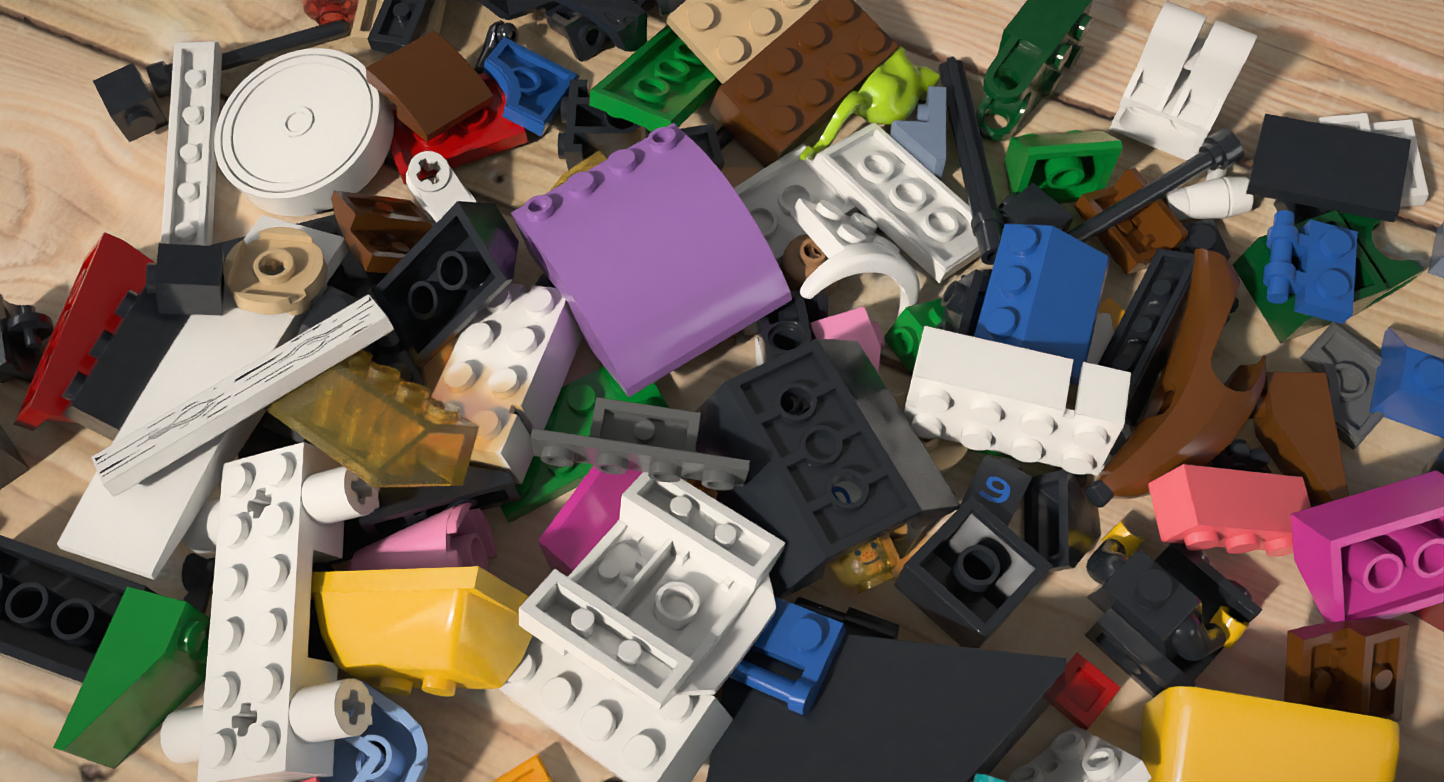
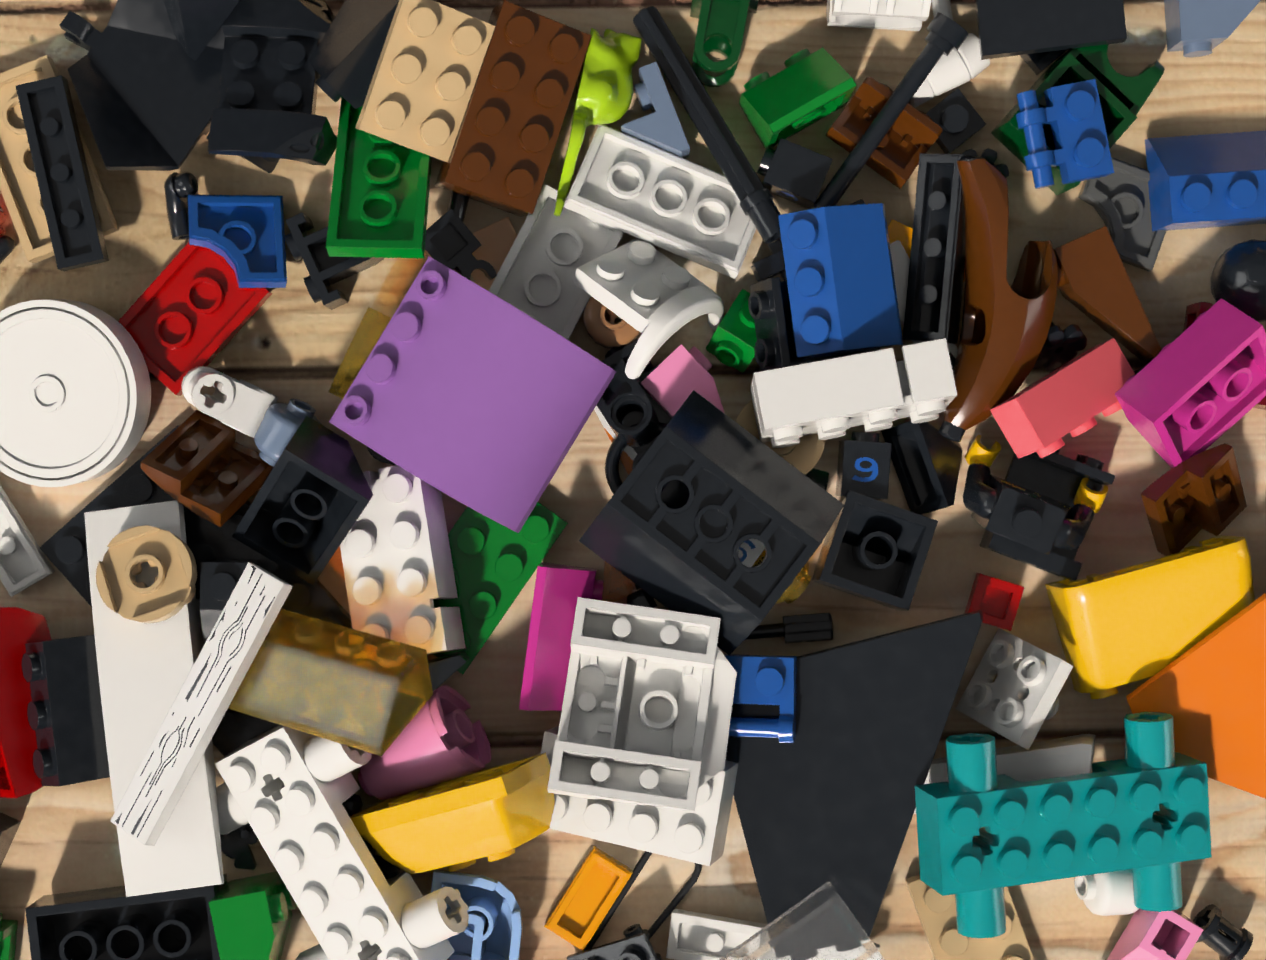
camera: 25 degrees left, 25 degrees up
black brick [146,243,225,316] -> none
reddish brown slope [365,30,494,142] -> none
dark grey bracket [530,397,750,490] -> none

